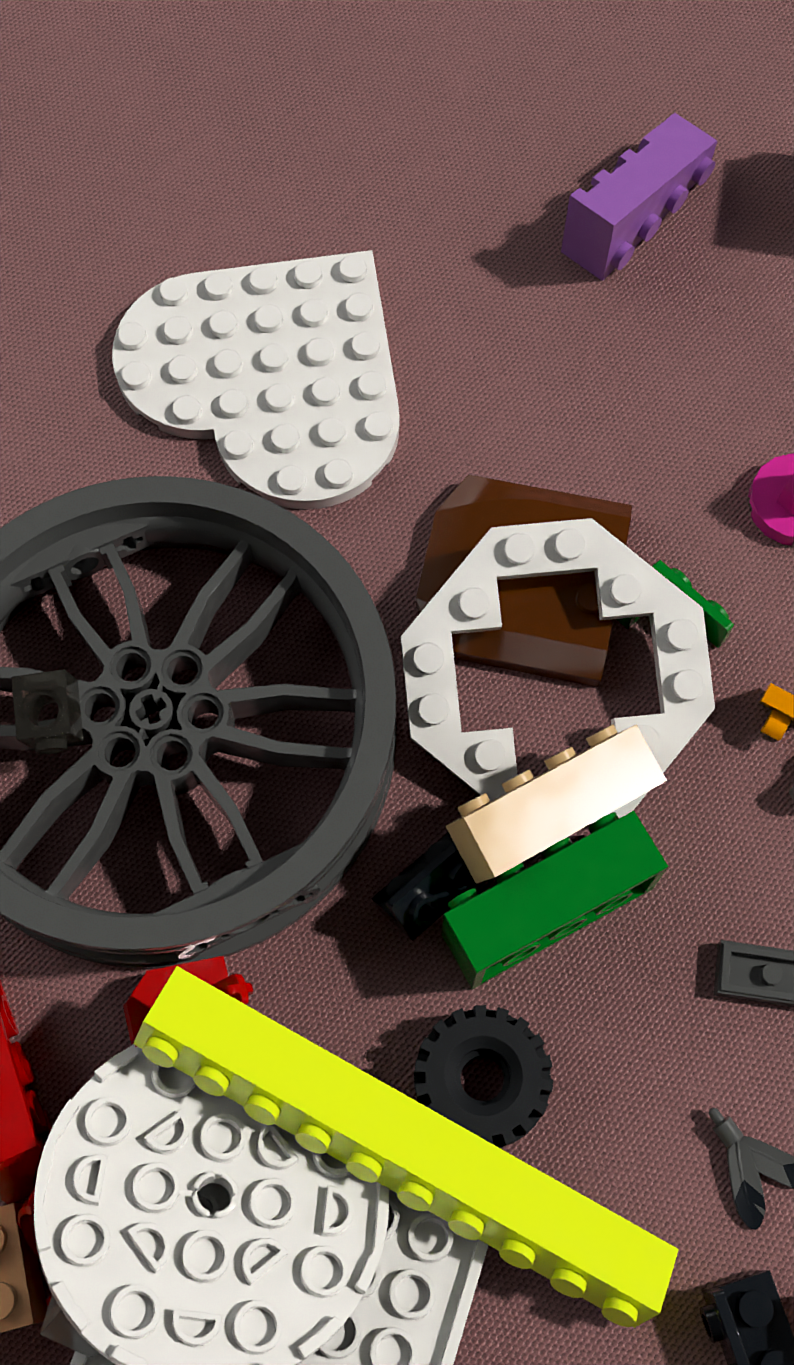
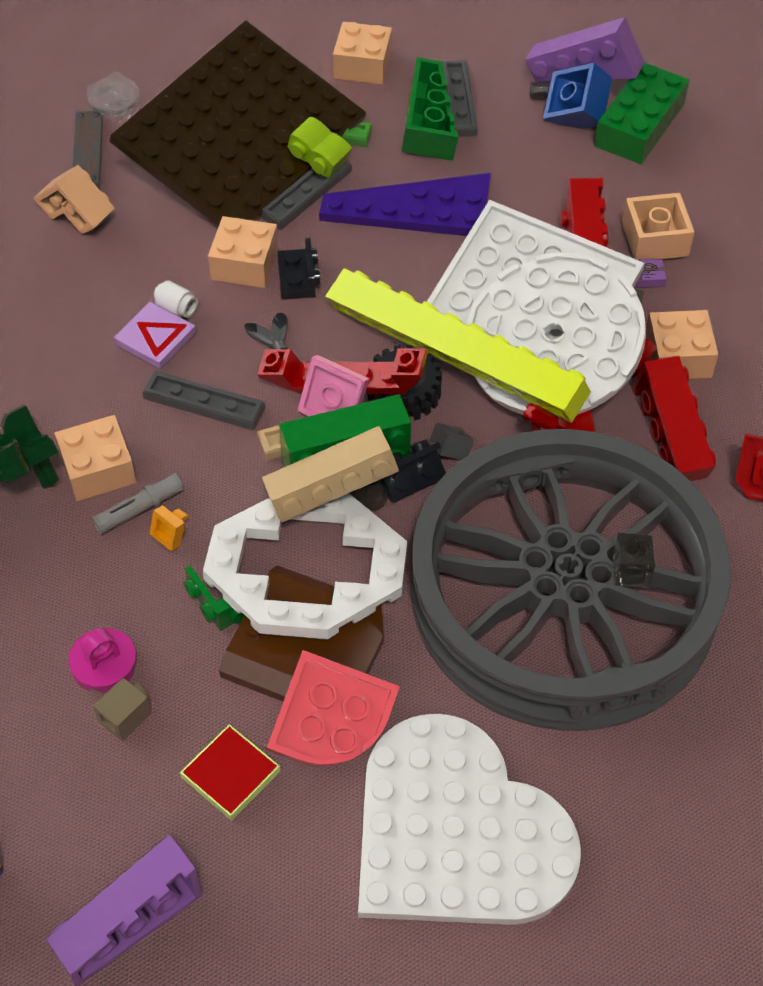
camera: 170 degrees left, 15 degrees down
none -> dark tan brick [93,678,152,742]
none -> red tile [180,724,281,821]
none -> red slope [257,348,428,394]
none -> tan tile [257,425,282,461]
none -> coral plate [266,650,400,766]
none -> bright pink tile [297,355,369,416]
none -> dark grey slope [429,423,474,460]

